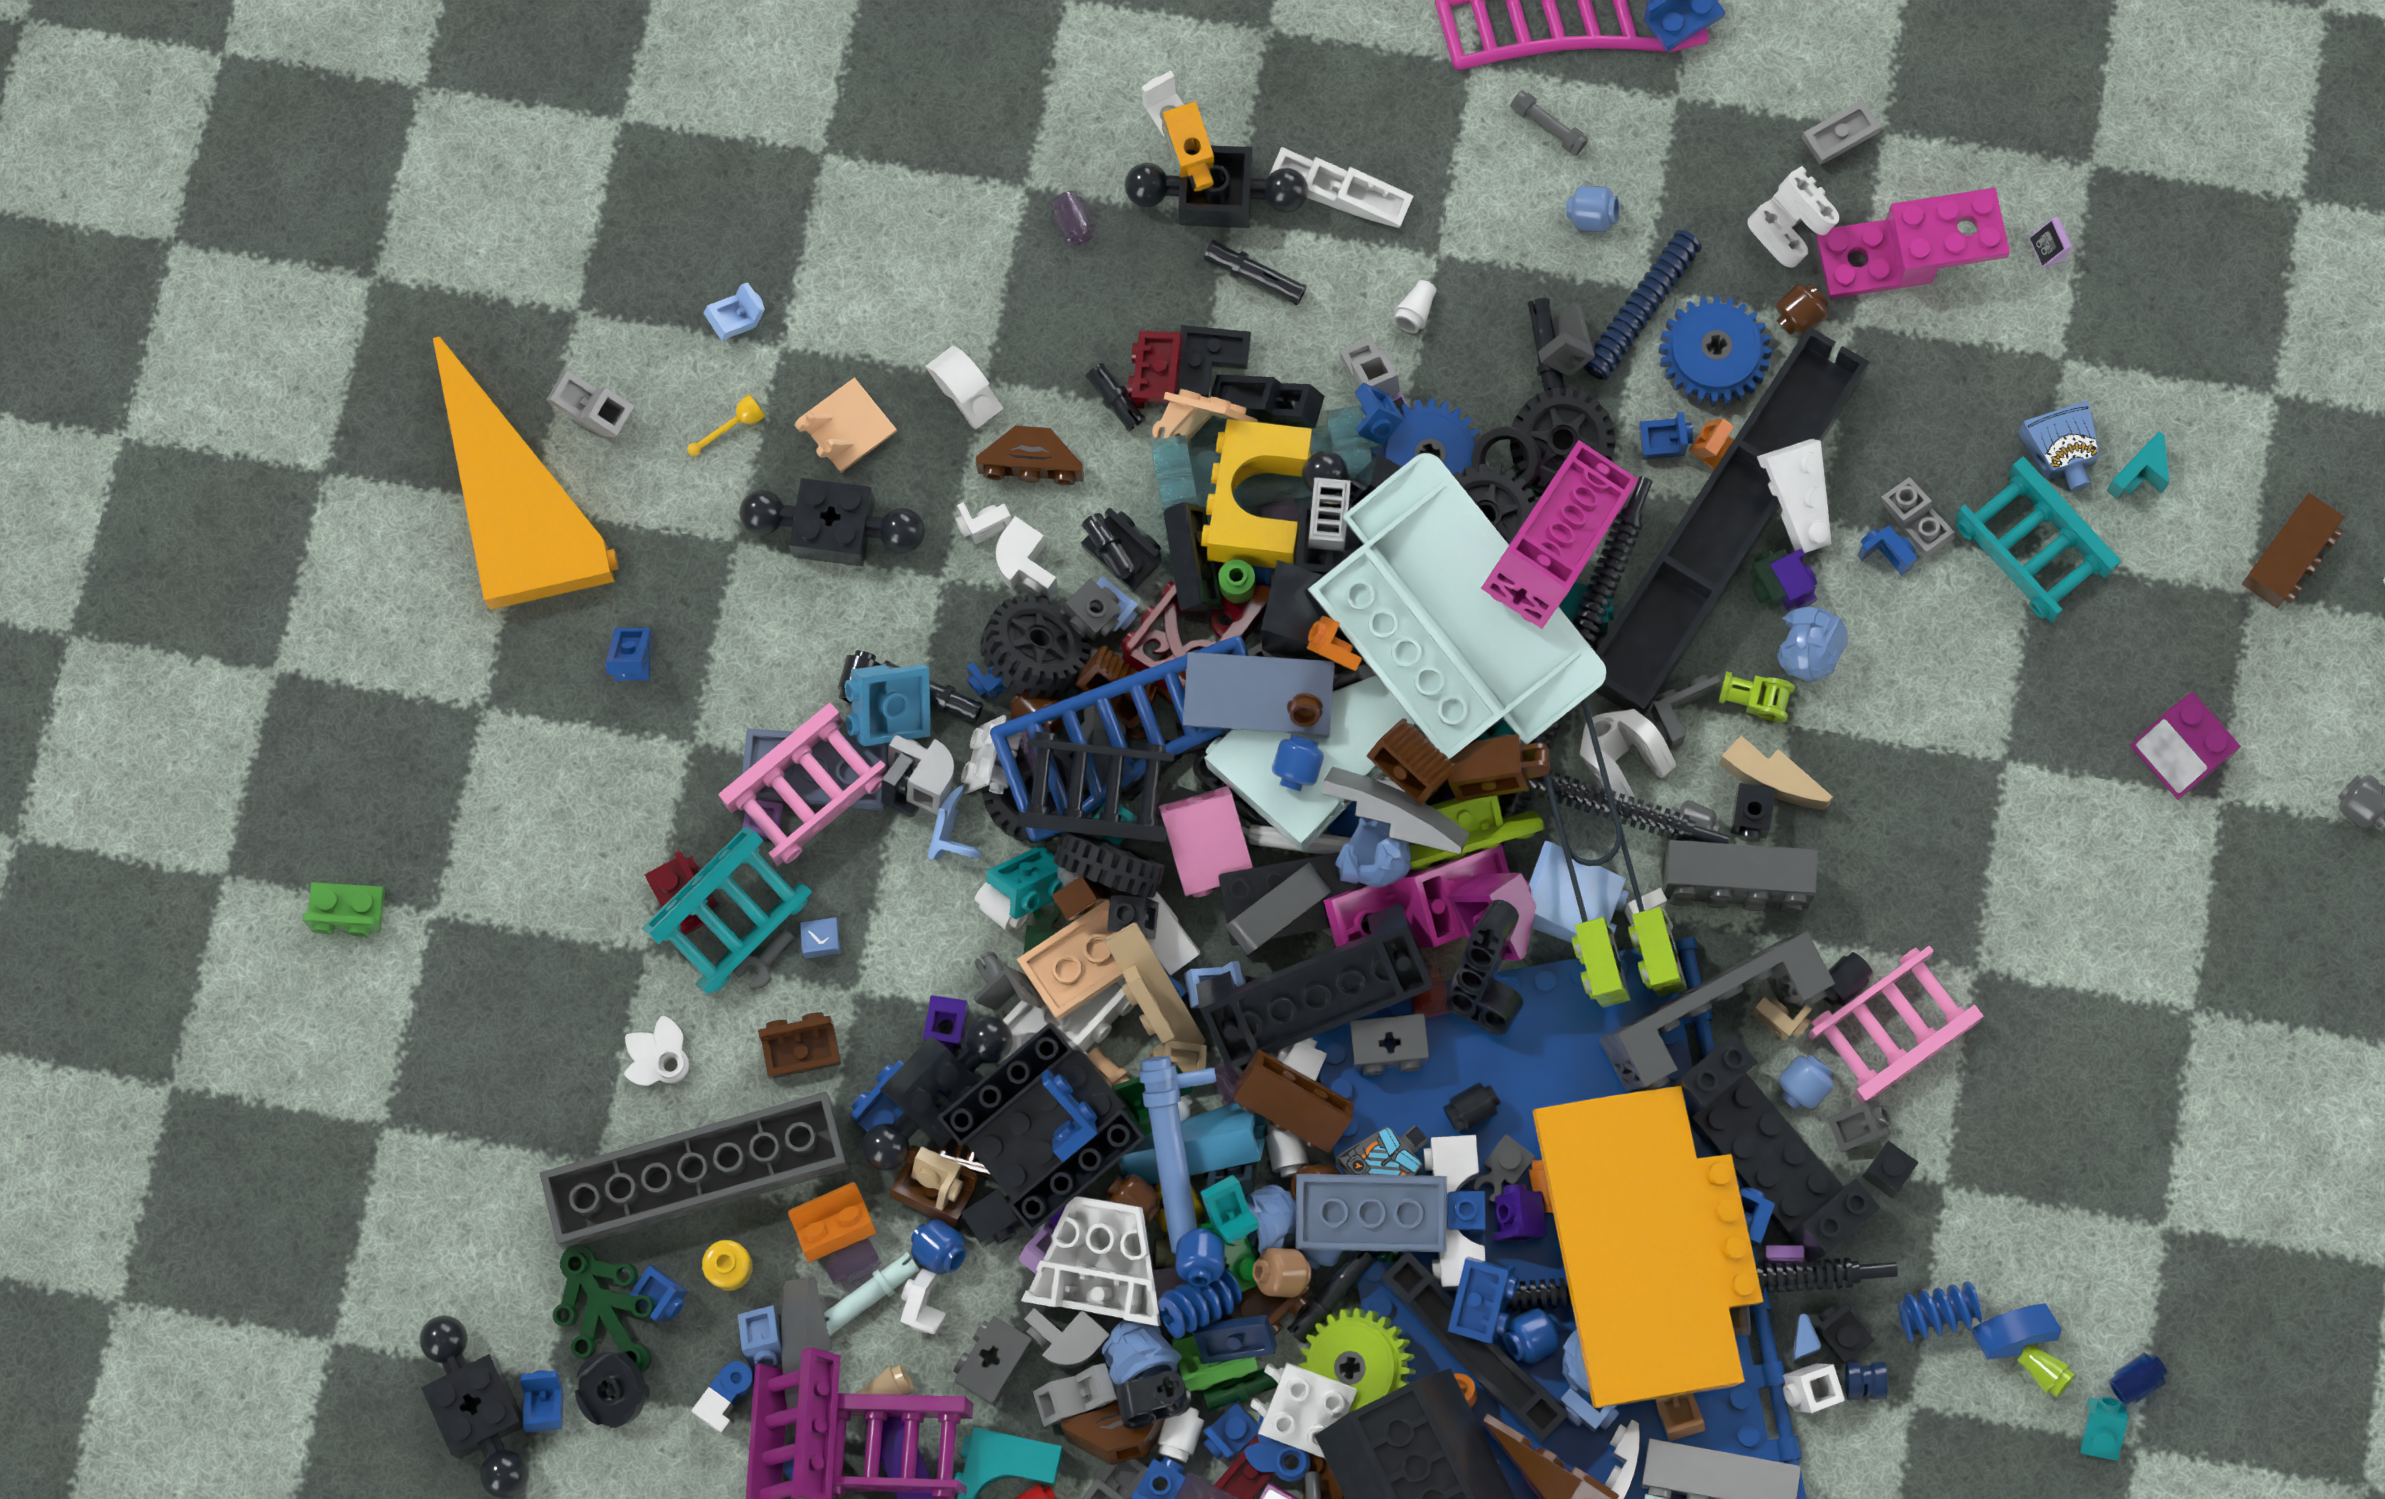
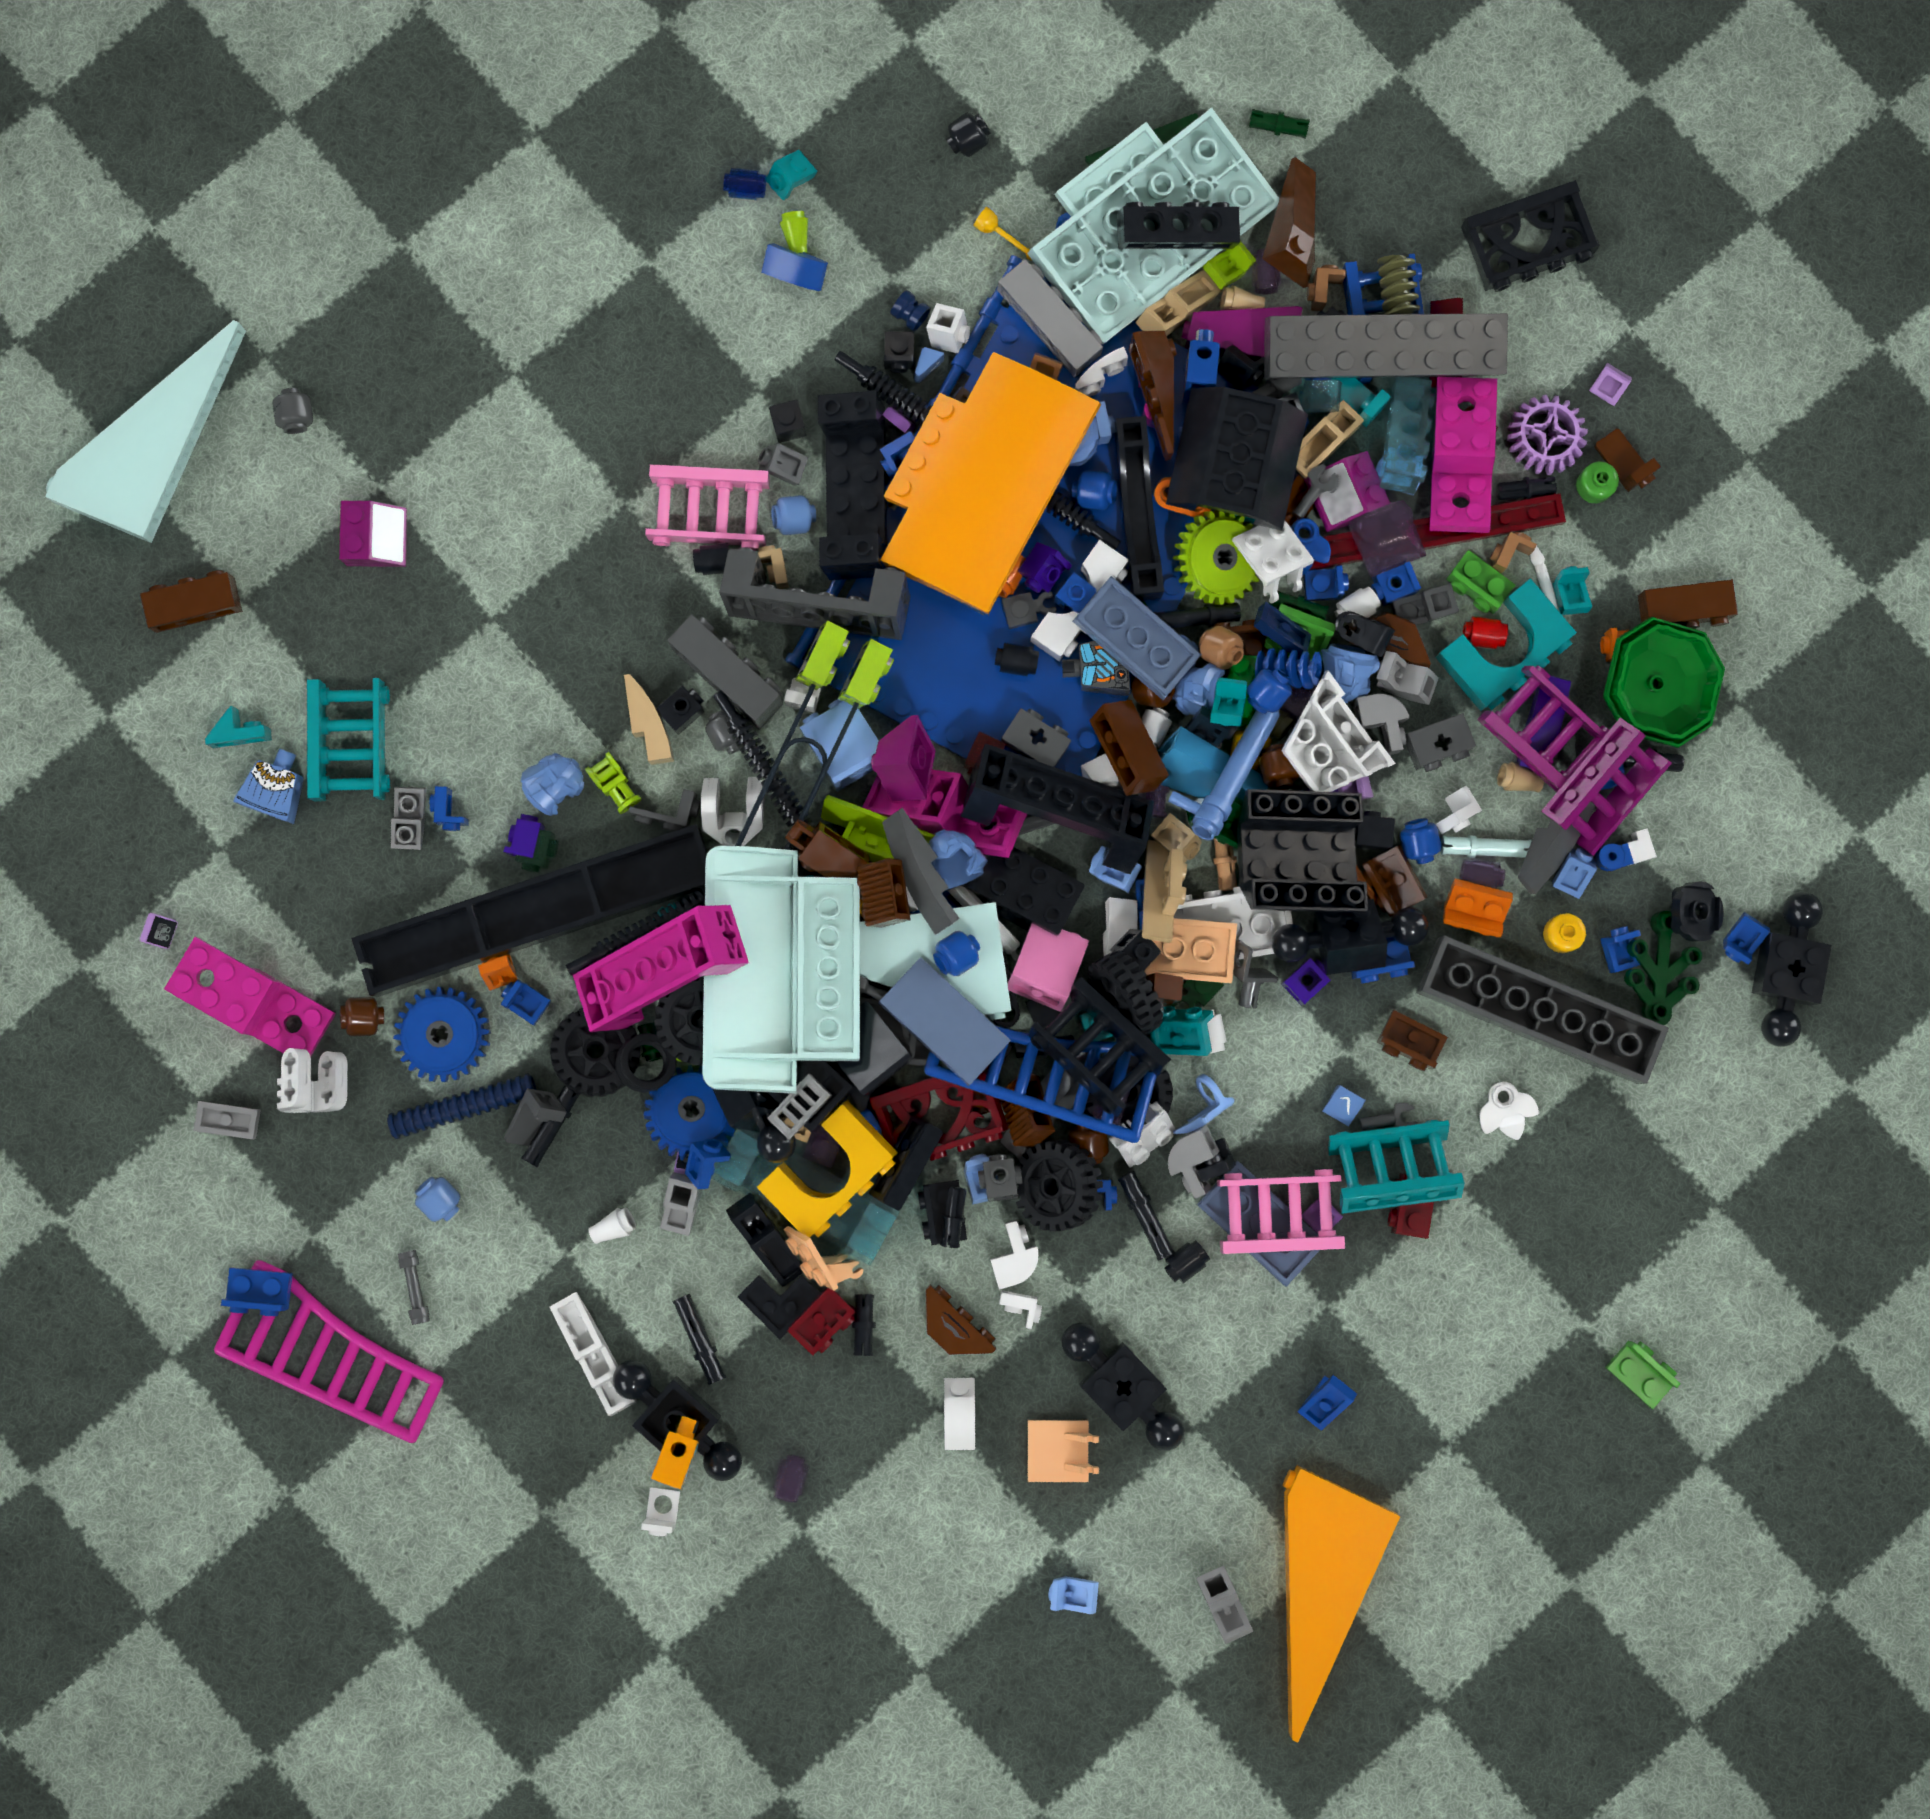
camera: 150 degrees left, 10 degrees up
yellow hinge [687,393,766,456] -> none
dark azure plate [845,664,930,746] -> none
tan bracket [911,1146,963,1211] -> none
blue bracket [1042,1069,1097,1162] -> none
bright green brick [1219,559,1256,603] -> none
dark grey beam [1225,862,1332,955] -> none
reddish brown plate [1287,693,1323,727] -> none
orange bracket [1307,616,1362,671] -> none
black beam [1446,899,1523,1035] -> none
blue bracket [1448,1257,1519,1344] -> none
white wing [1757,439,1832,553] -> none
blue piece [1898,1281,1982,1343] -> none

